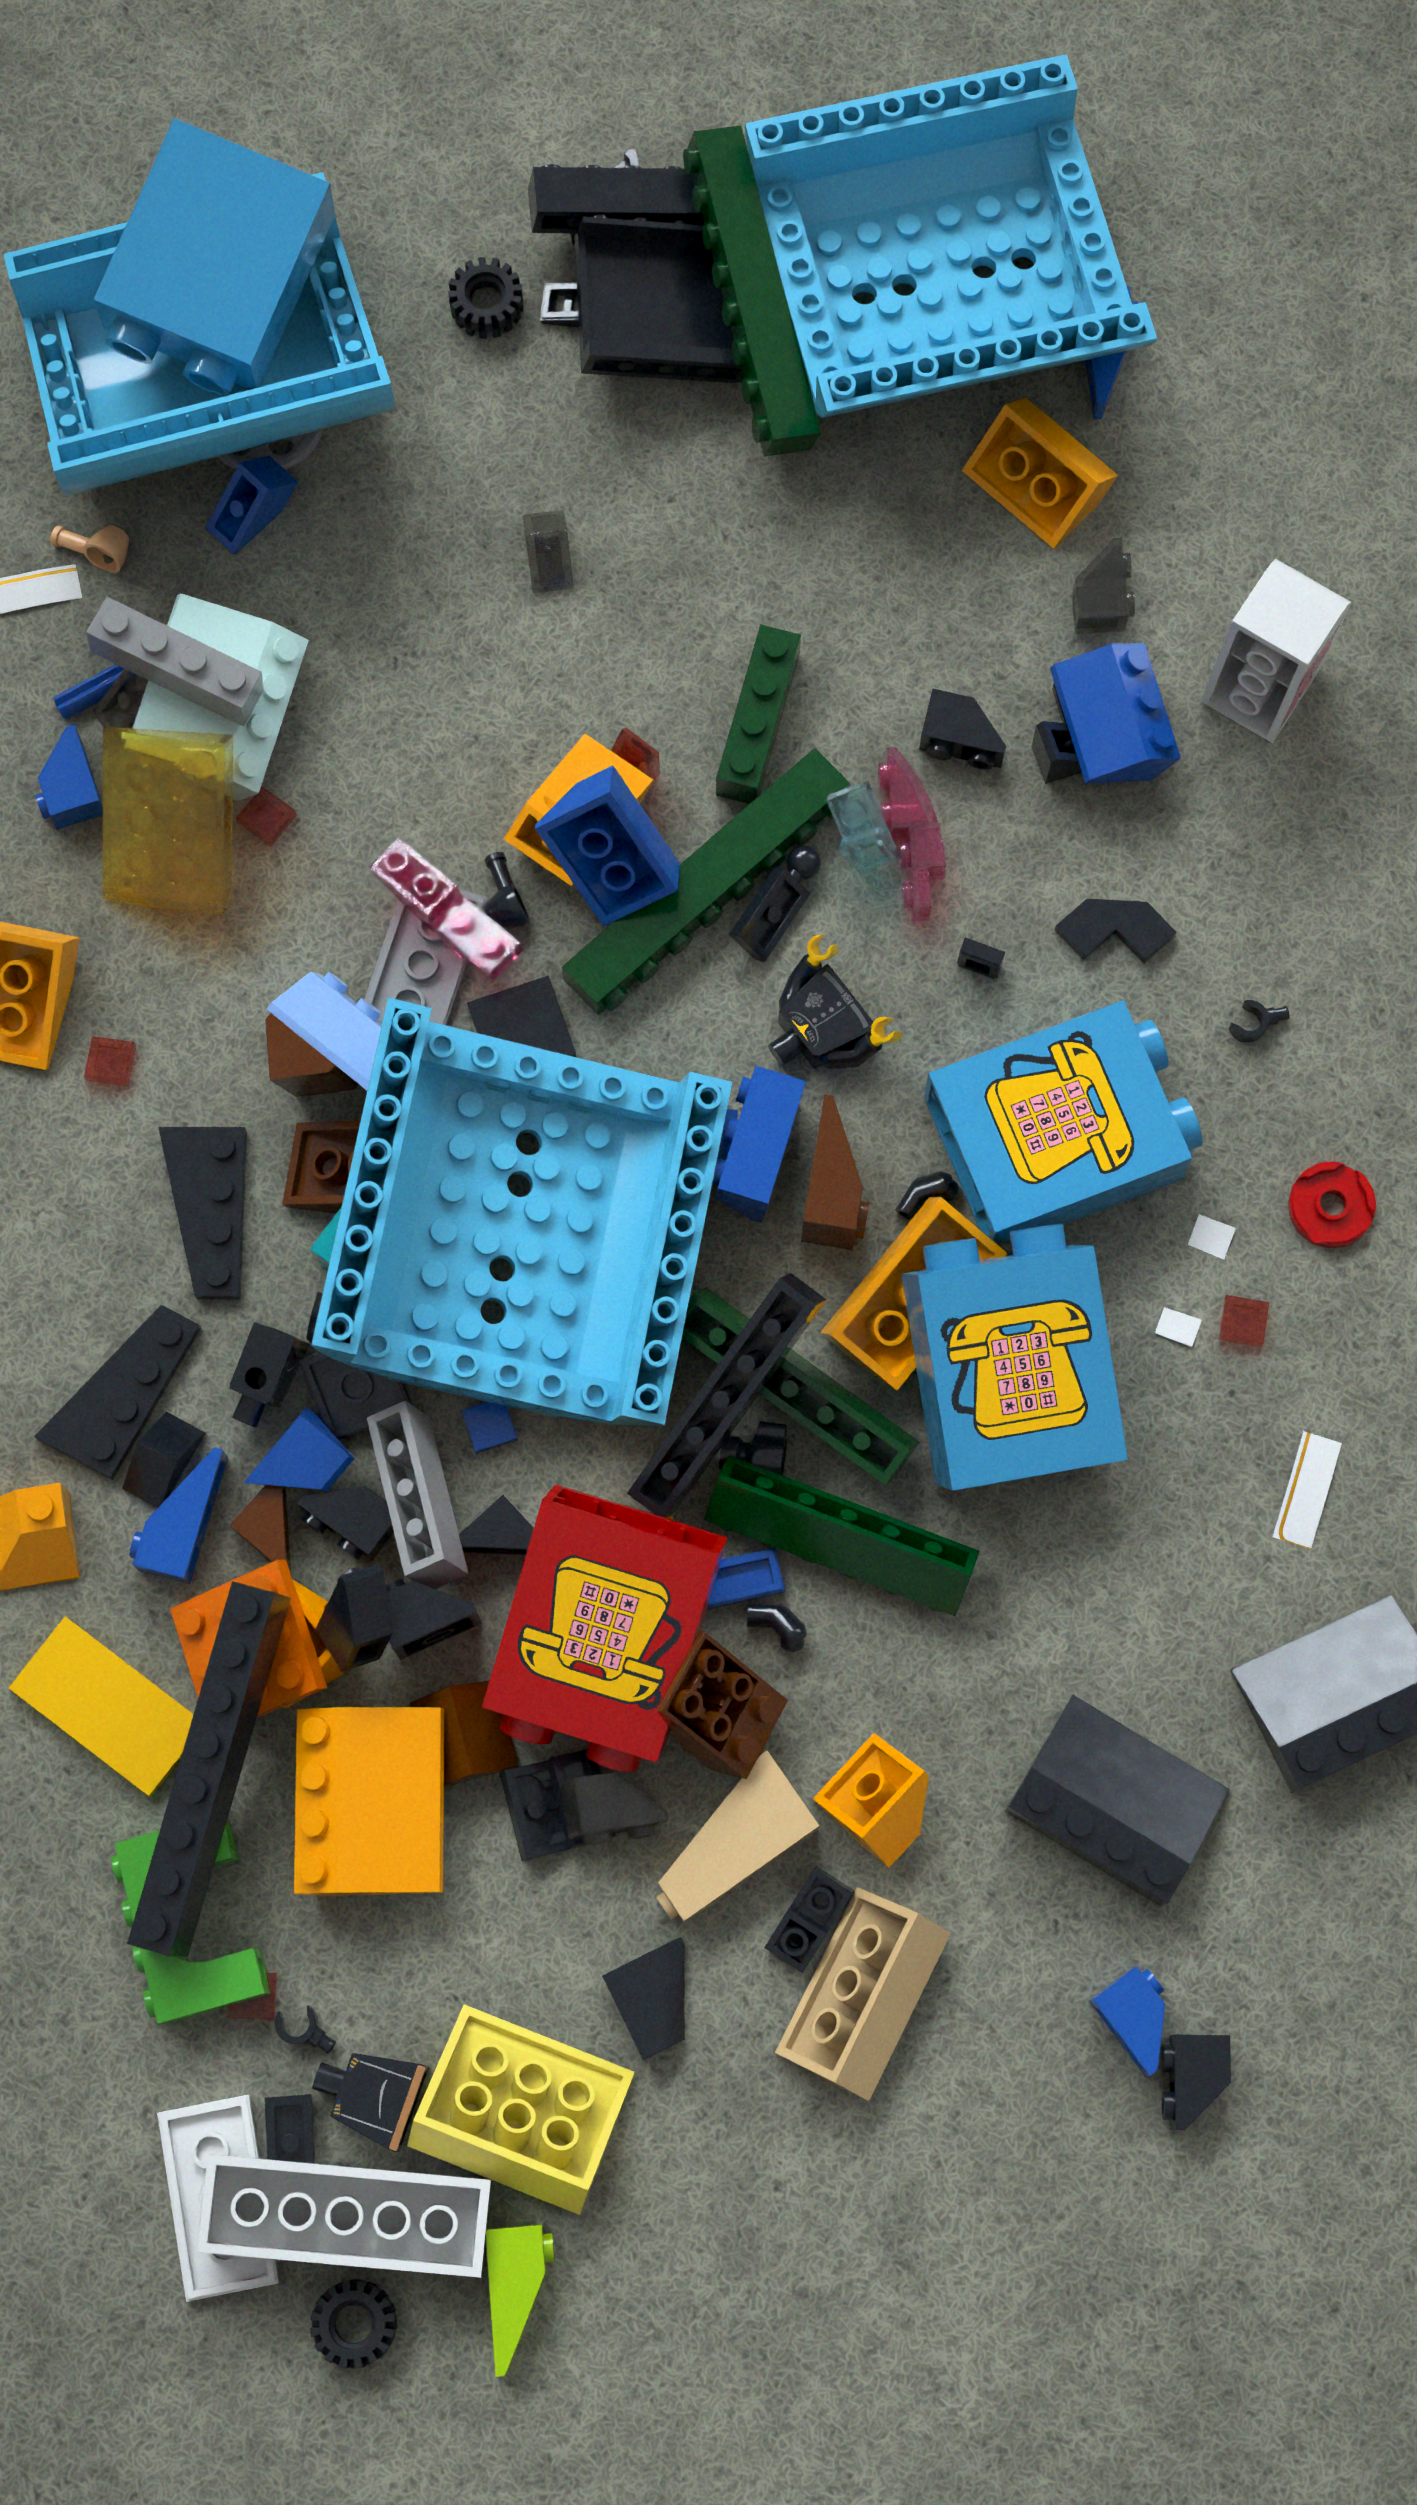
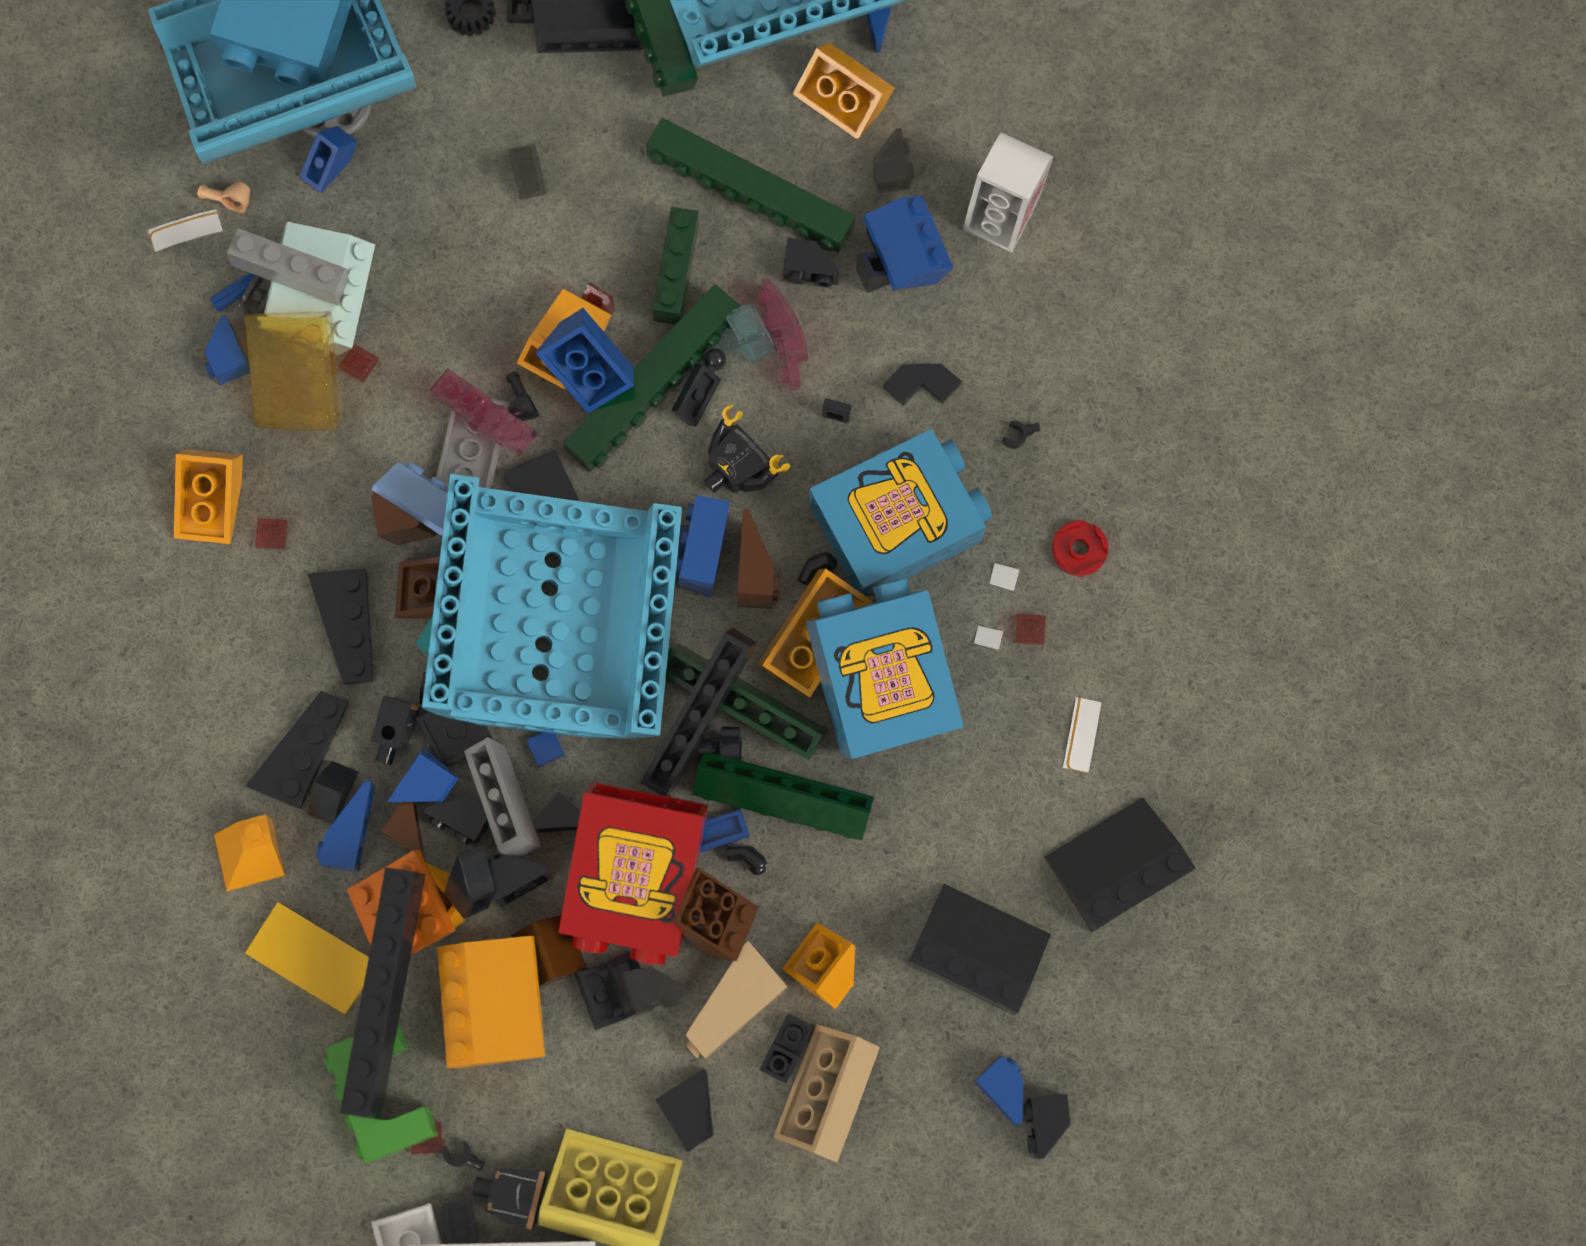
camera: 10 degrees left, 0 degrees up
none -> dark green brick [646,118,855,253]

